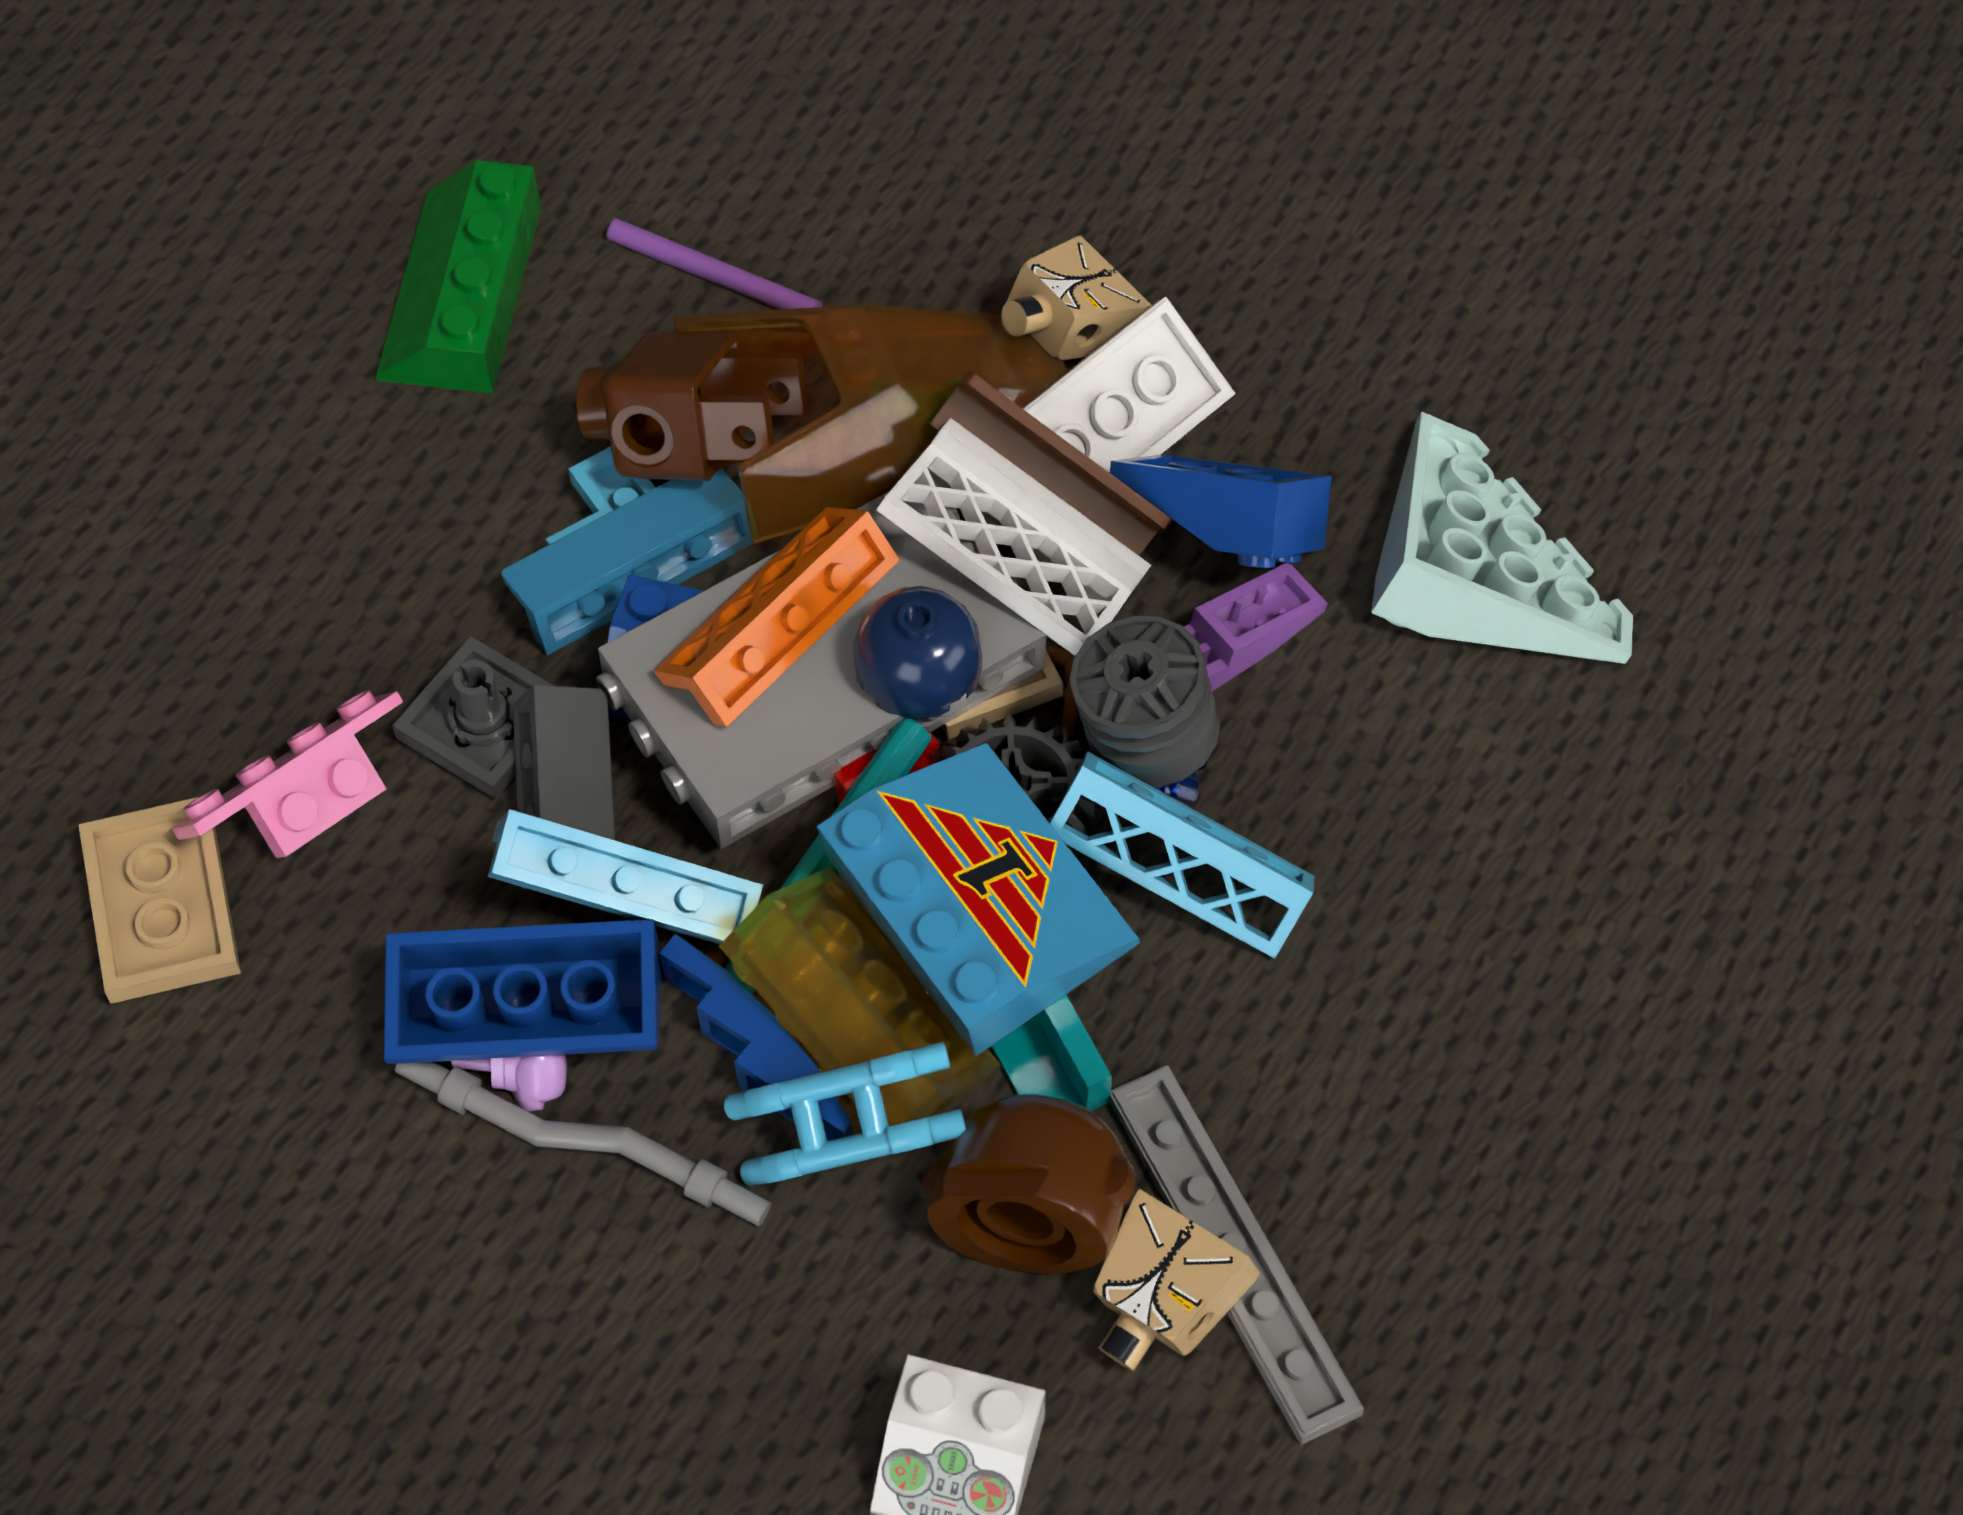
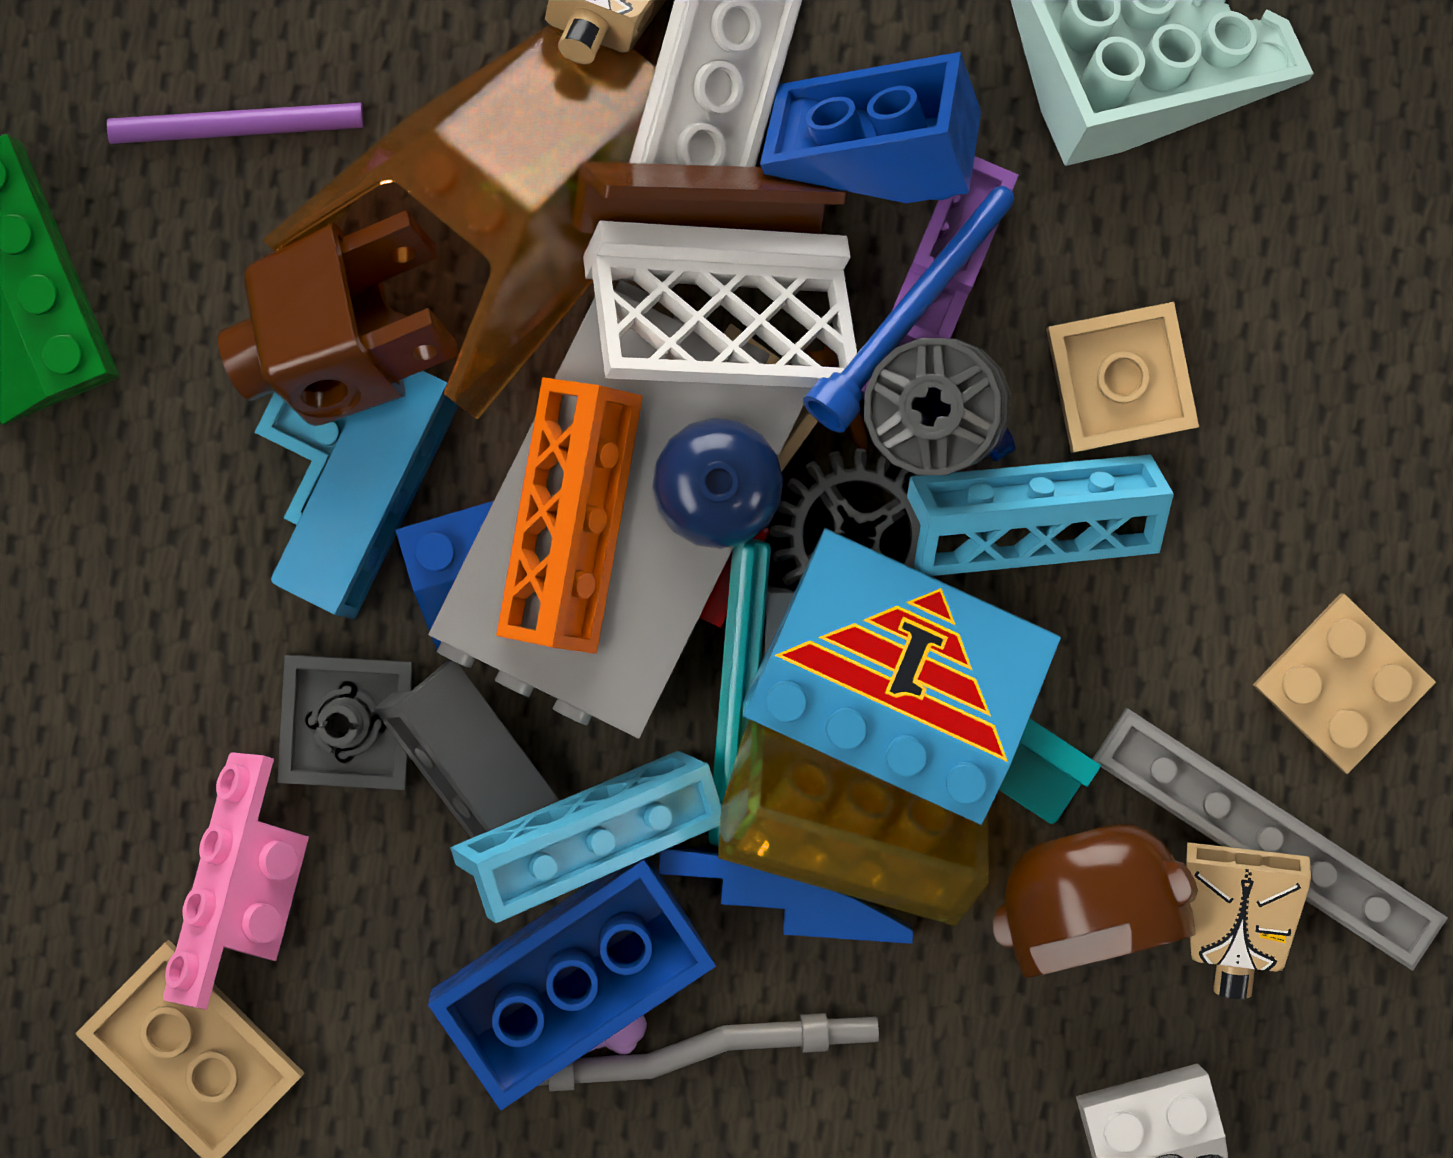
camera: 30 degrees left, 30 degrees up
medium azure piece [724,1041,966,1186] -> none
none -> blue piece [803,186,1014,433]
none -> tan plate [1046,302,1199,453]
none -> tan plate [1253,594,1436,774]

